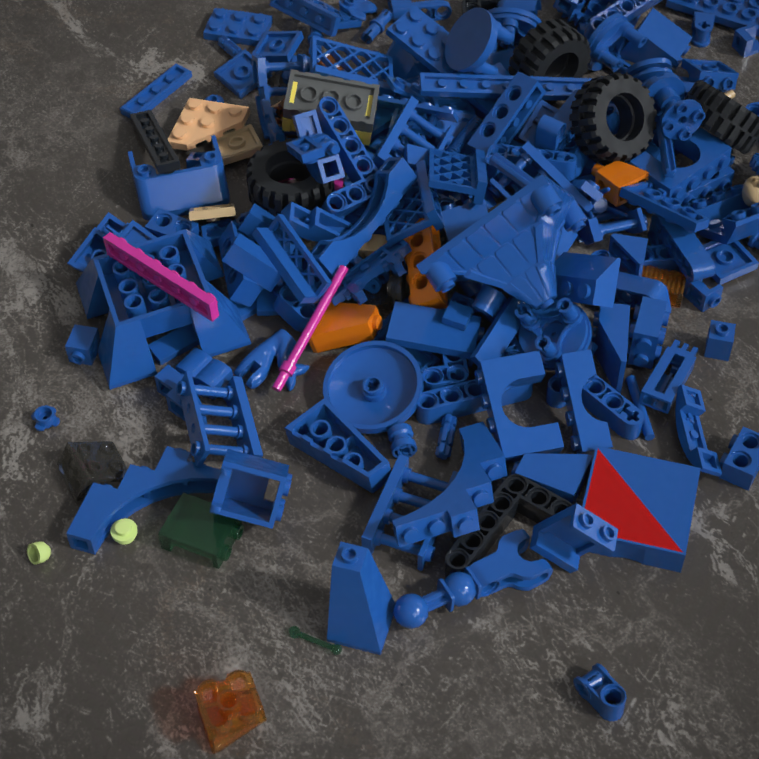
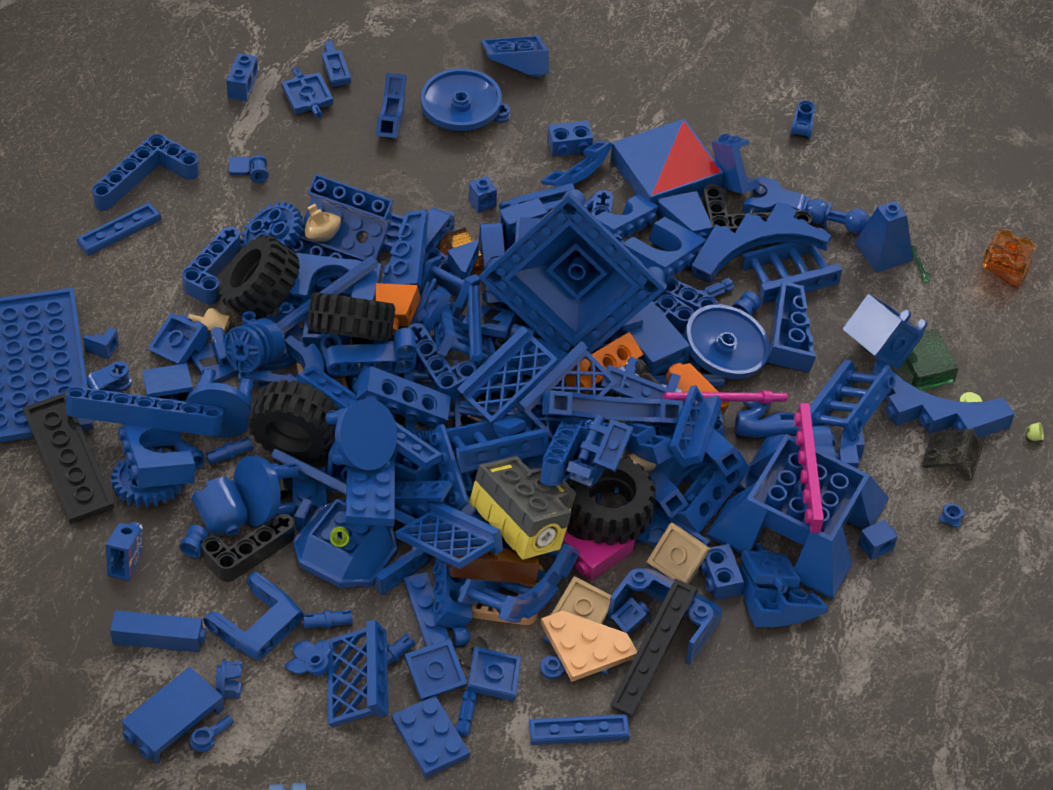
camera: 135 degrees left, 0 degrees up
blue piece [644,72,706,141] -> none

